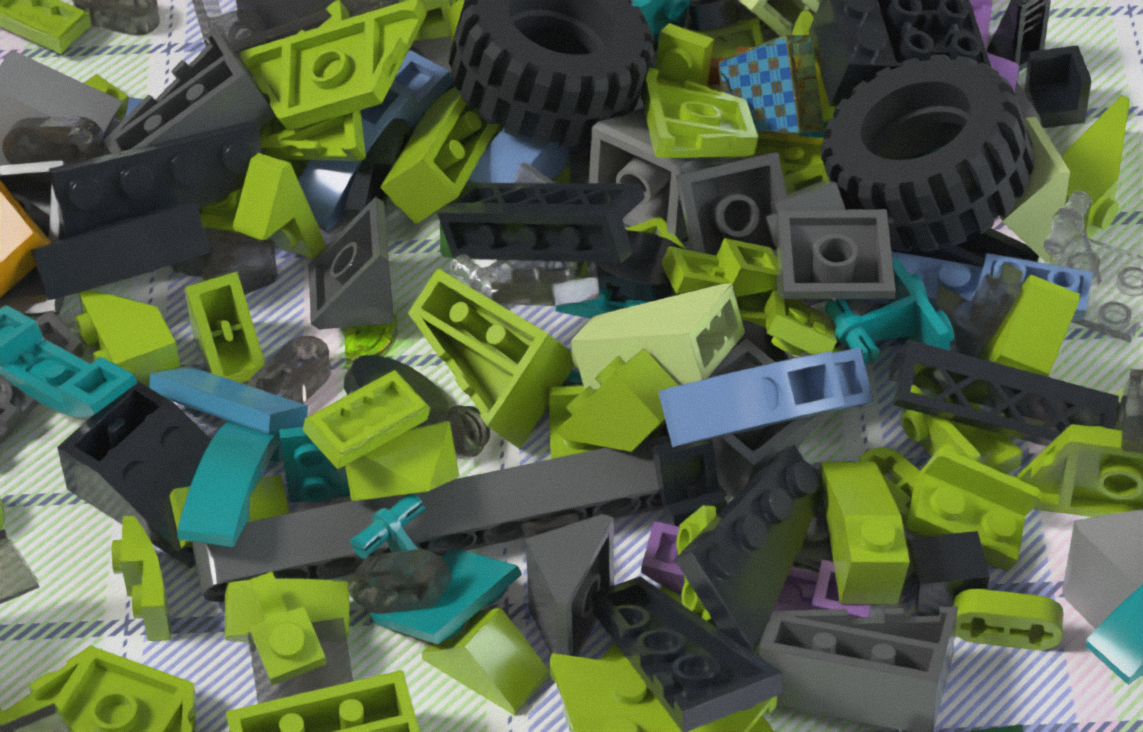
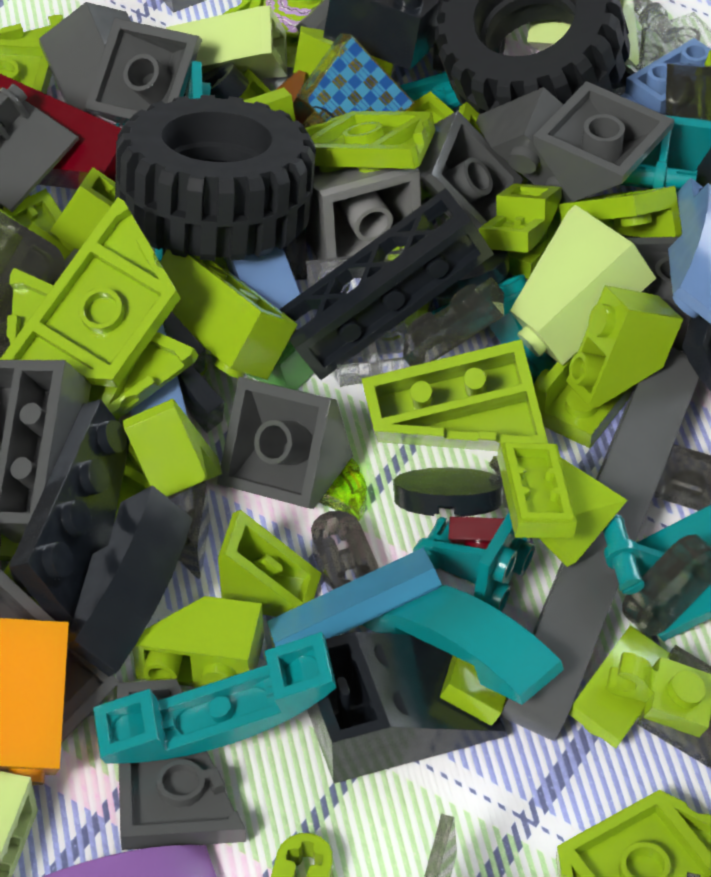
camera: 55 degrees left, 0 degrees up
lime slope [111,516,171,641] -> none

